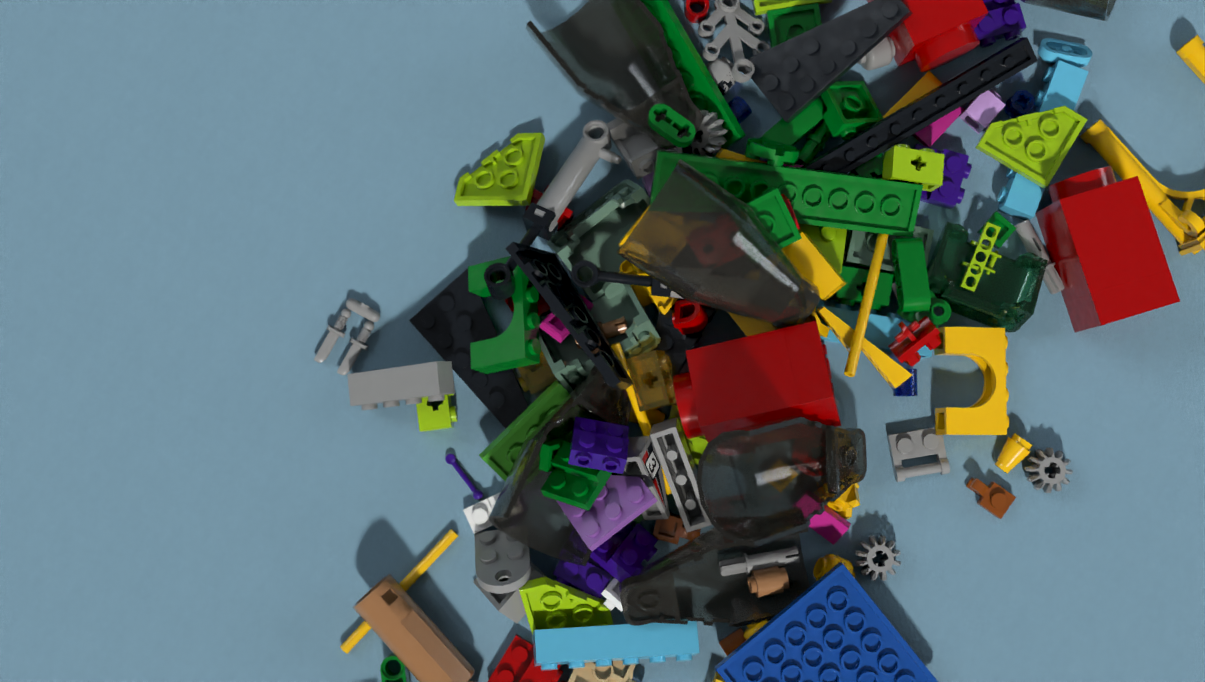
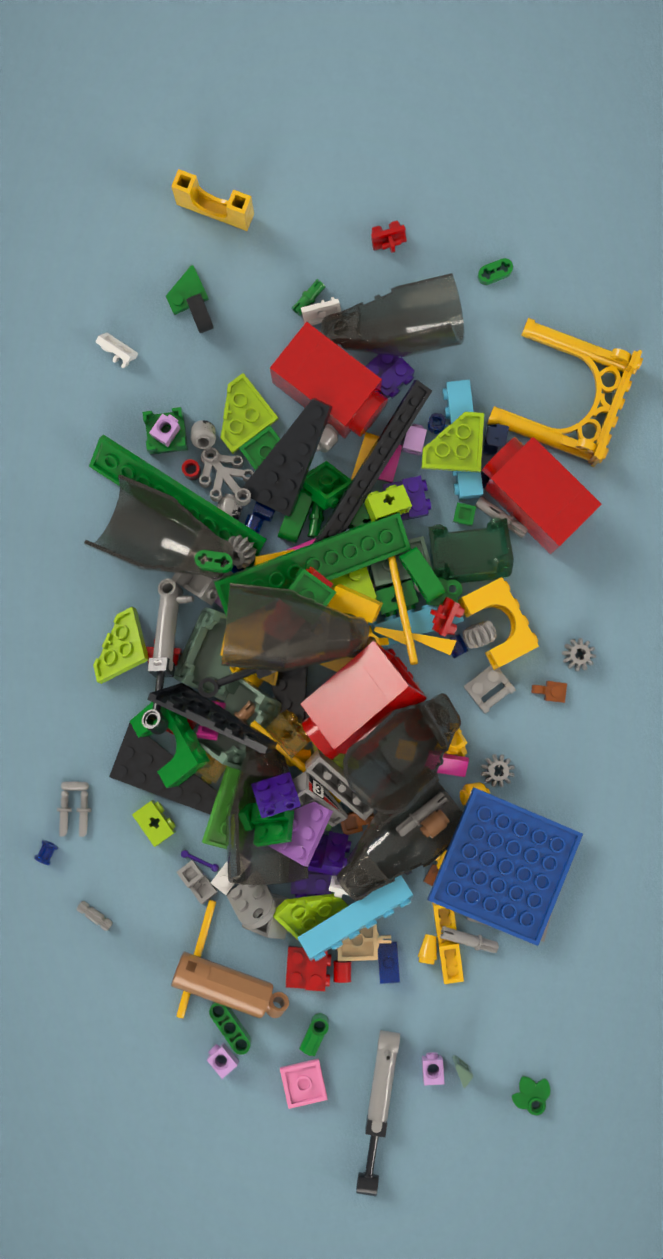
camera: 25 degrees left, 0 degrees up
light grey brick [347,361,455,410] -> none
red plate [672,299,708,335] -> none
green plate [745,137,800,167] -> none
lime piece [959,222,1002,292] -> none
yellow cone [995,433,1033,474] -> none
medium azure plate [1037,38,1093,68] -> none
none -> clear blue bush [34,840,59,865]
none -> light grey axle [77,901,113,931]
none -> light grey slope [177,860,218,905]
none -> clear blue beam [252,501,275,522]
none -> light grey gear [462,621,497,649]
none -> dark blue piece [481,424,509,489]

